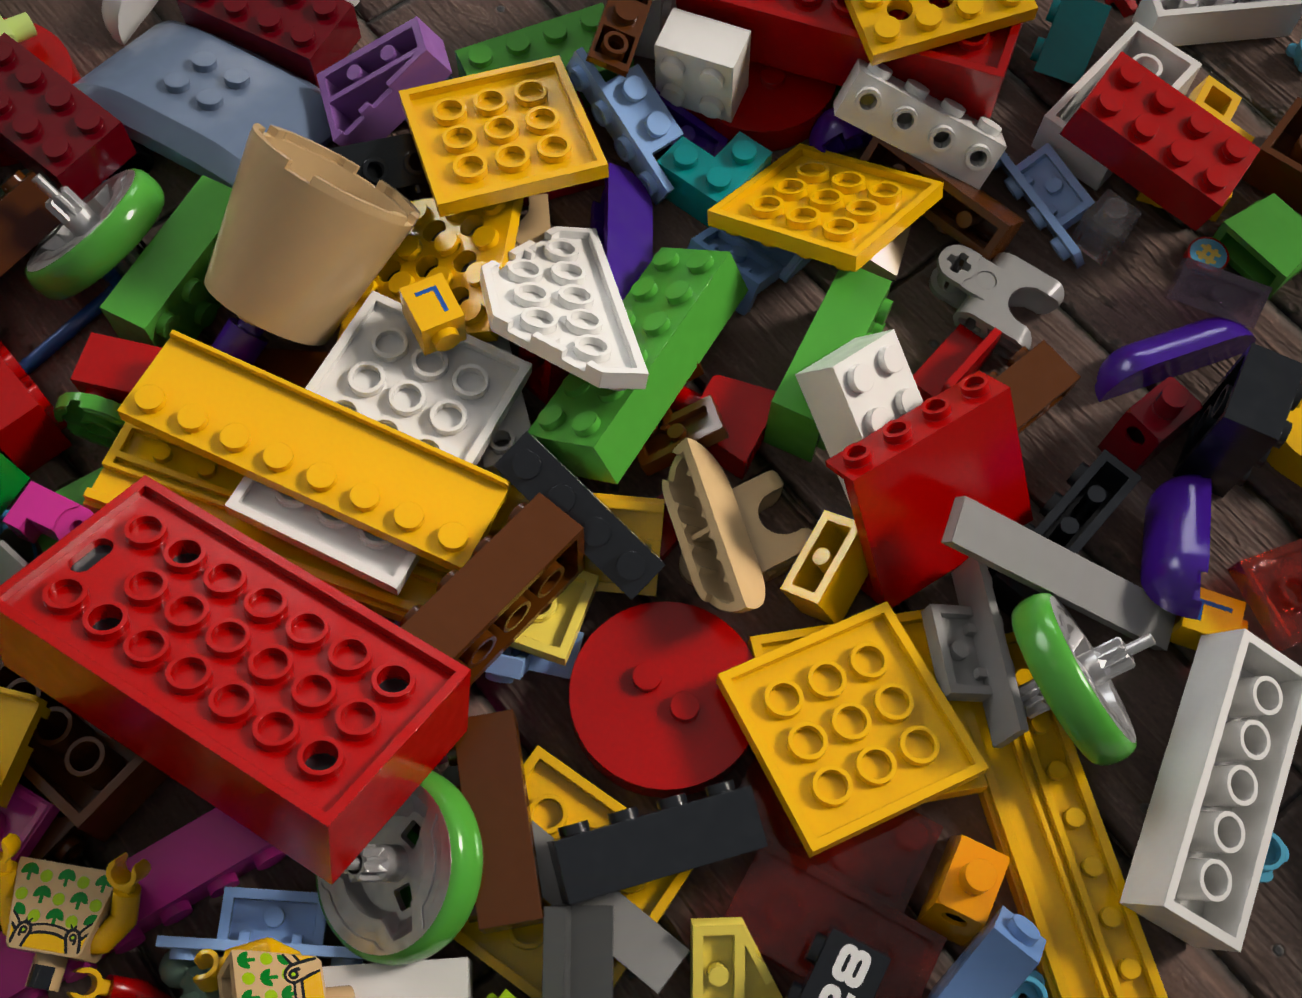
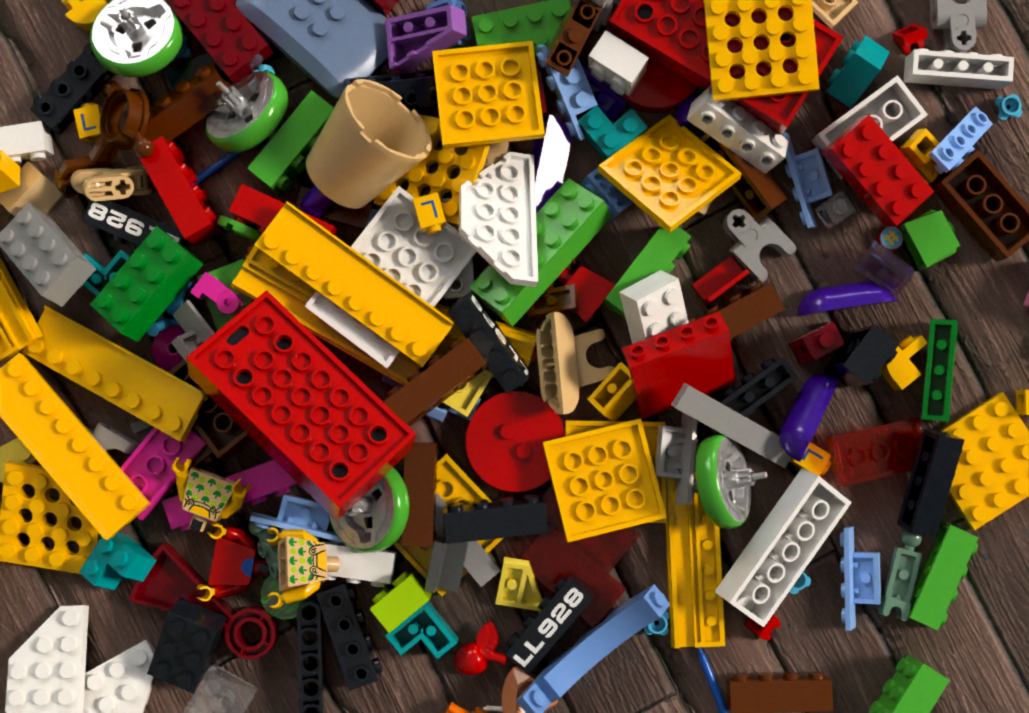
camera: 15 degrees right, 20 degrees up
light orange torso [915,835,1010,946] -> none
none -> red tile [744,615,781,640]
none -> light blue bracket [928,106,993,174]

